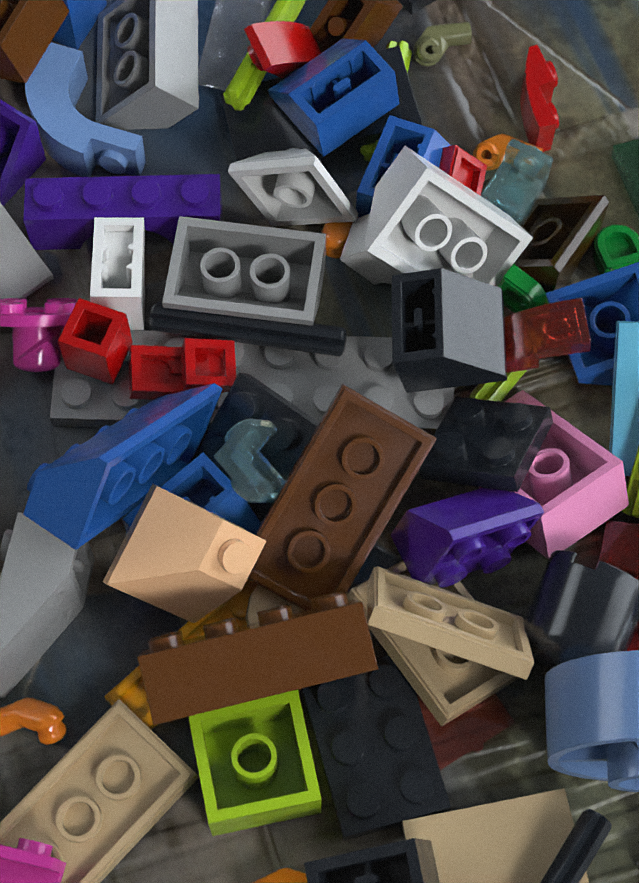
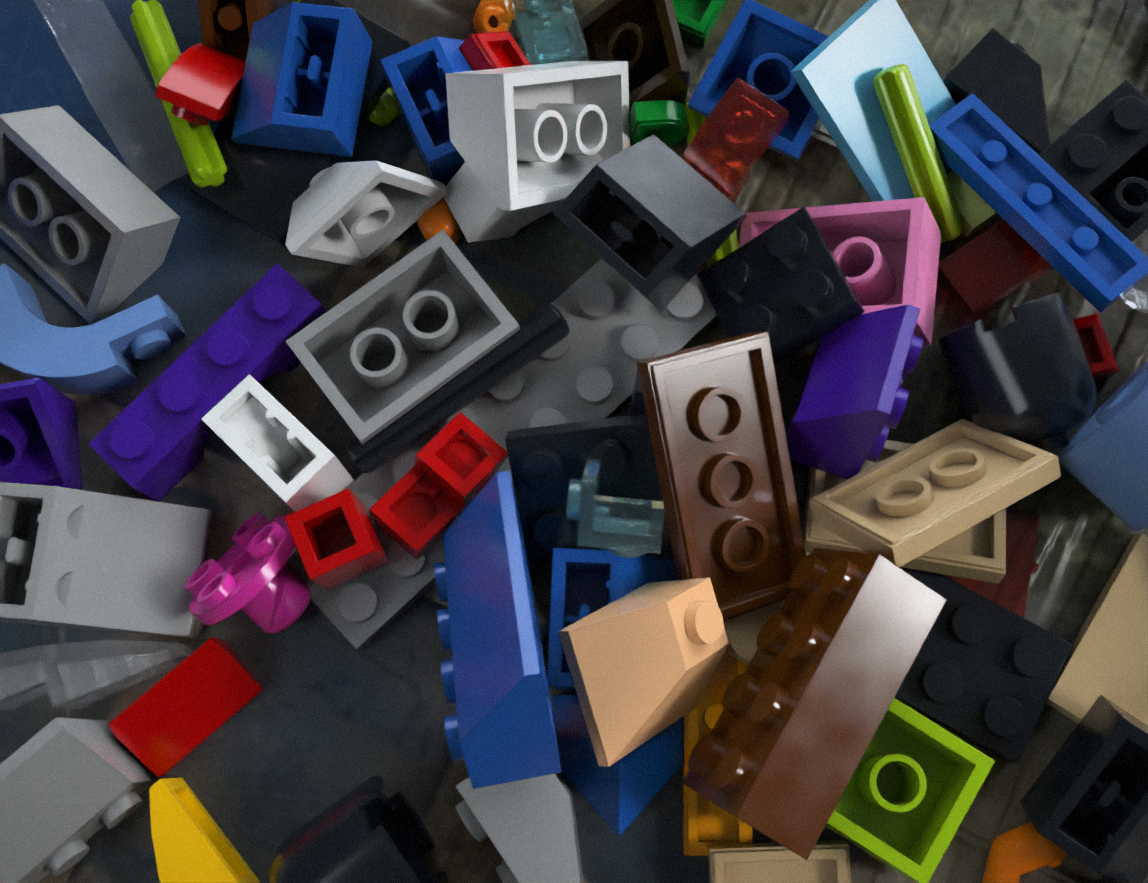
camera: 40 degrees left, 10 degrees up
none -> blue slope [552,694,684,836]

